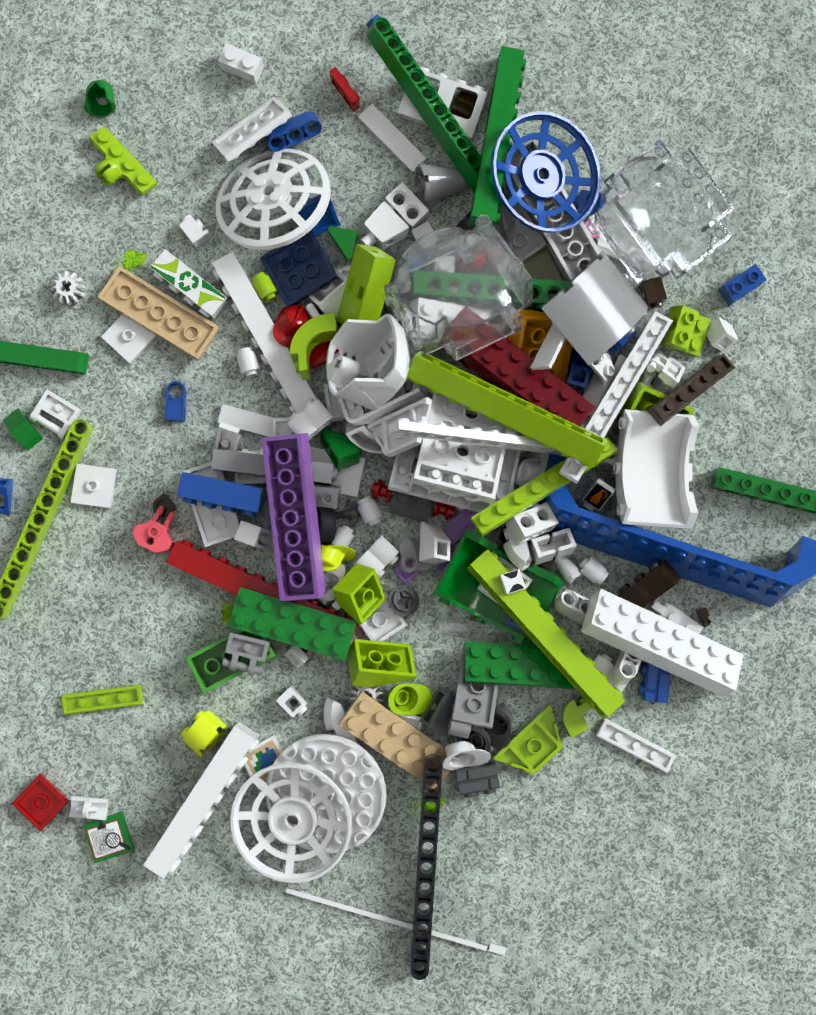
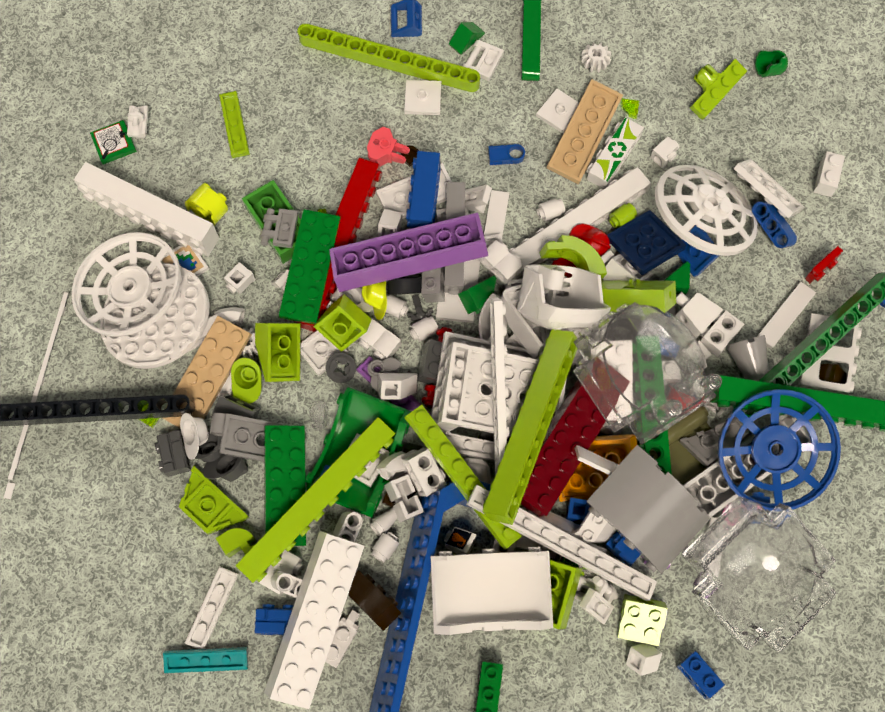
camera: 85 degrees right, 15 degrees down
red plate [12,773,70,832] -> none
white wing [367,397,432,458] -> none
white tile [499,569,526,595] -> none
dark brown brick [639,276,668,309] -> none
dark brown tile [648,352,735,427] -> none
dark brown tile [695,607,711,628] -> none
none -> teal tile [163,647,248,673]

